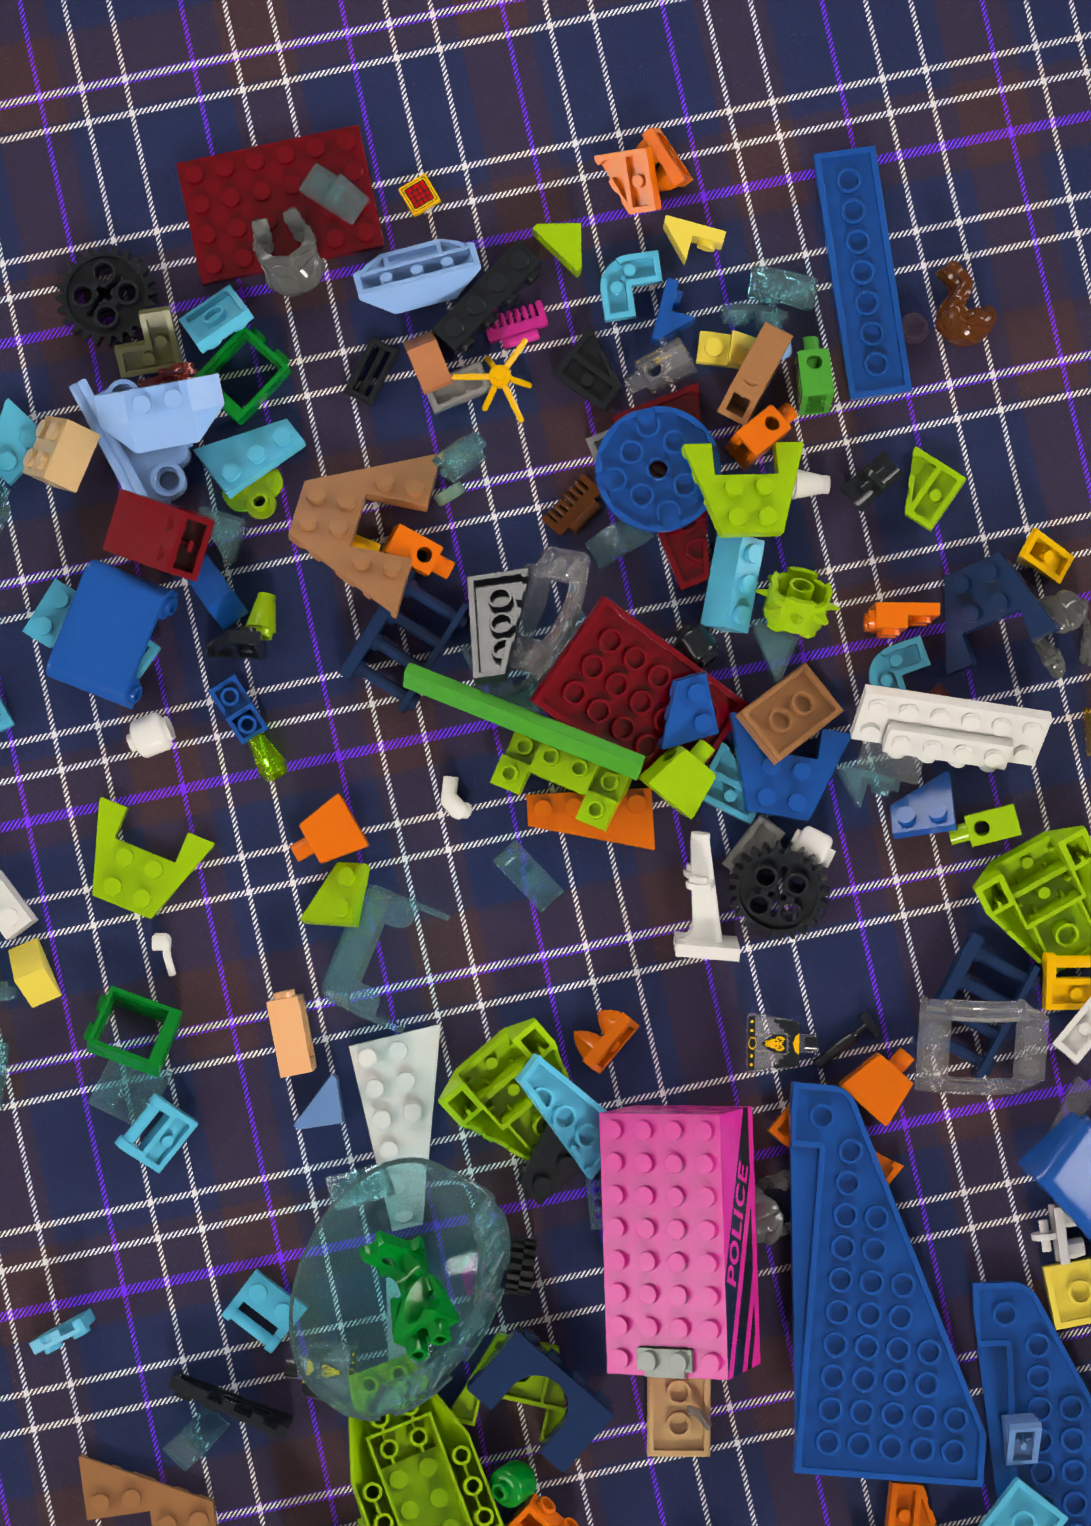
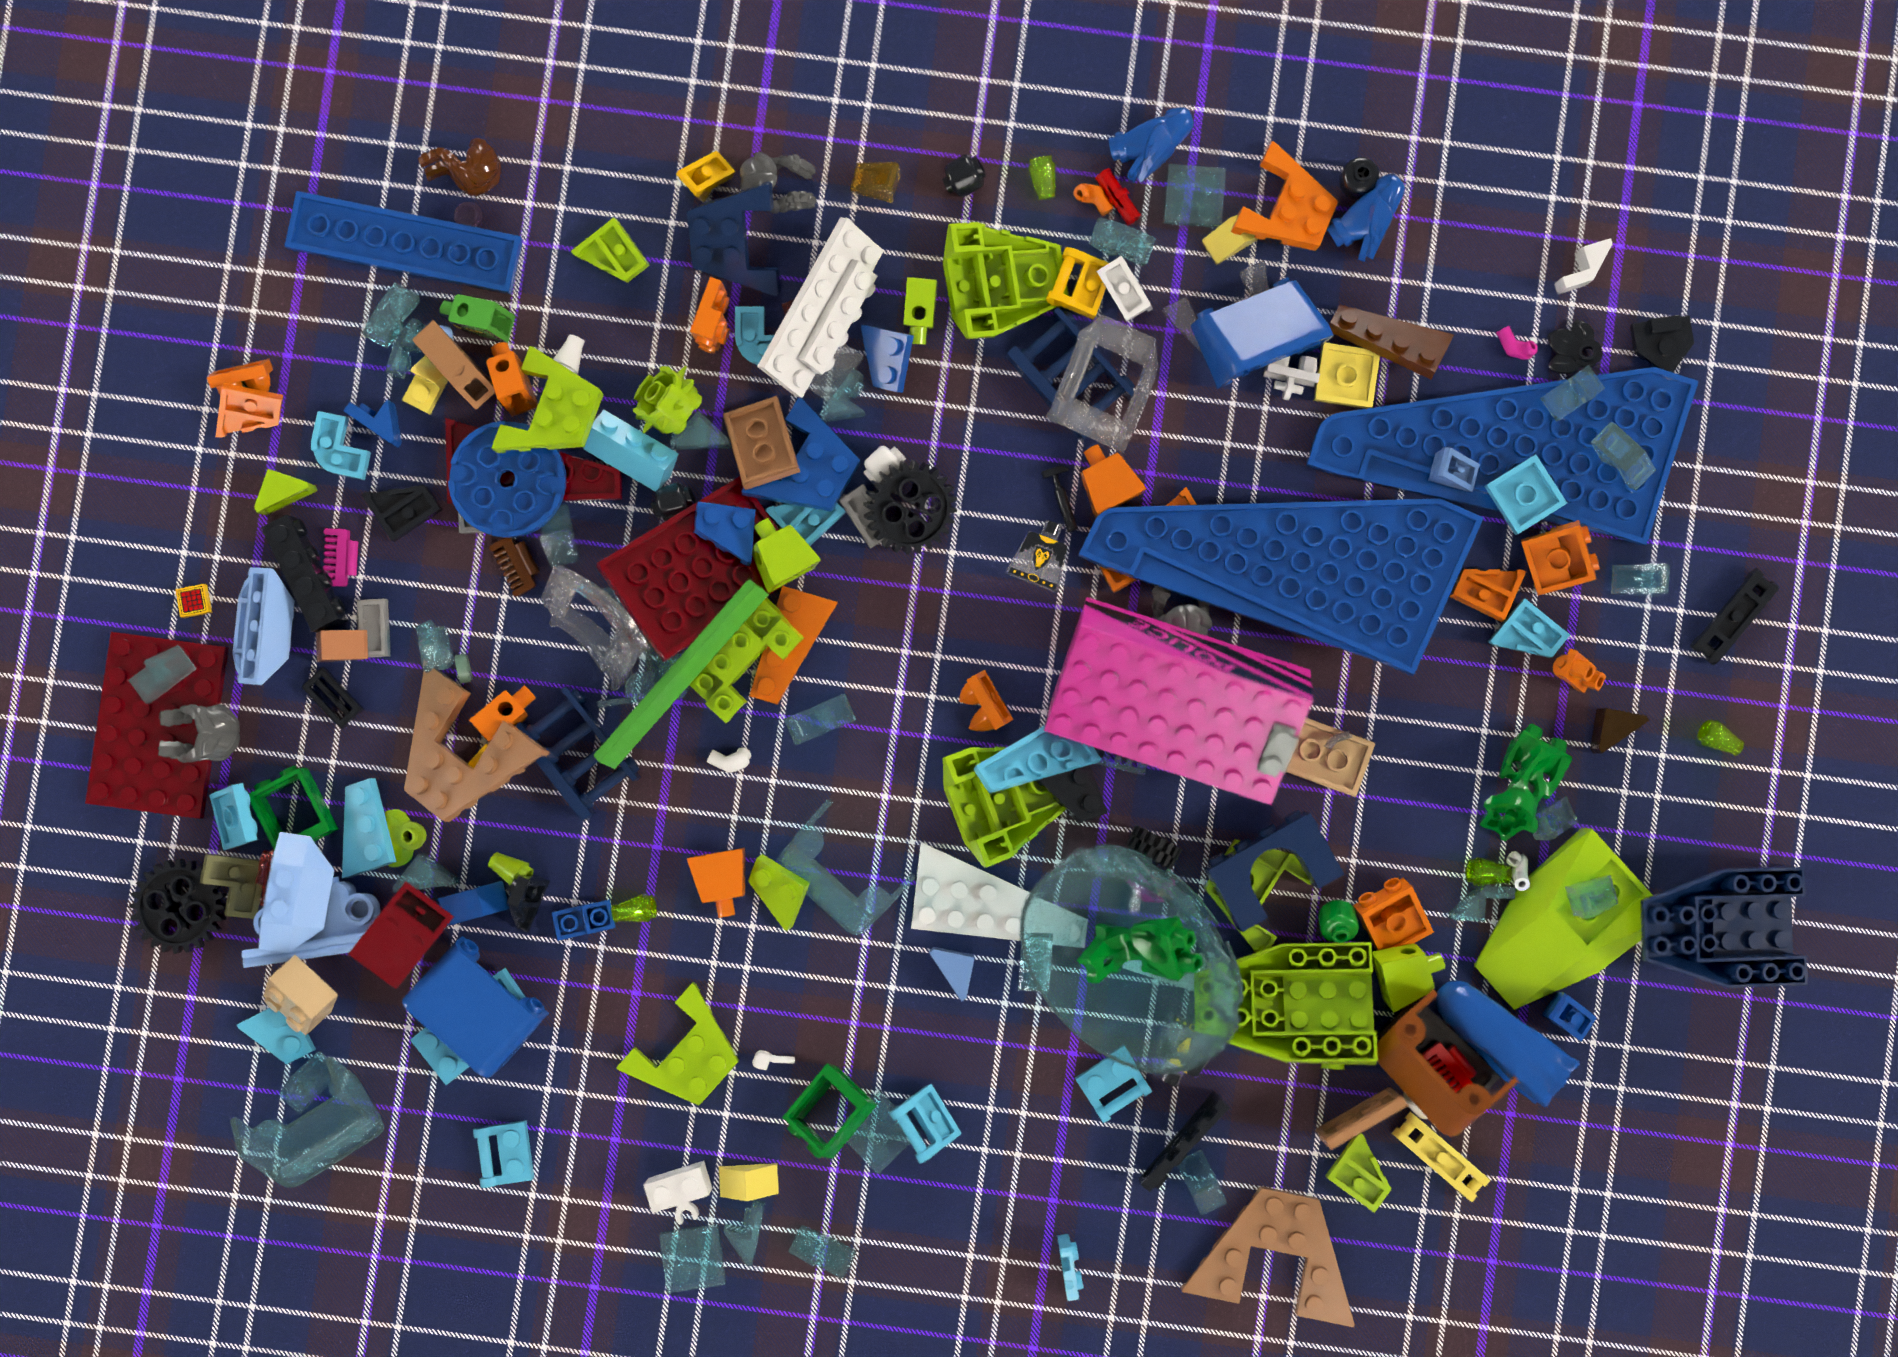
camera: 65 degrees left, 0 degrees up
white head [126,712,176,758] -> none
light nougat window [266,989,317,1078] -> none
yellow plant [452,338,532,423] -> none
wing [467,568,531,686] -> none
clear torso [623,337,698,395] -> none
light yellow slope [663,215,726,265] -> none
white piece [673,831,740,962] -> none
black hips [840,451,904,512] -> none

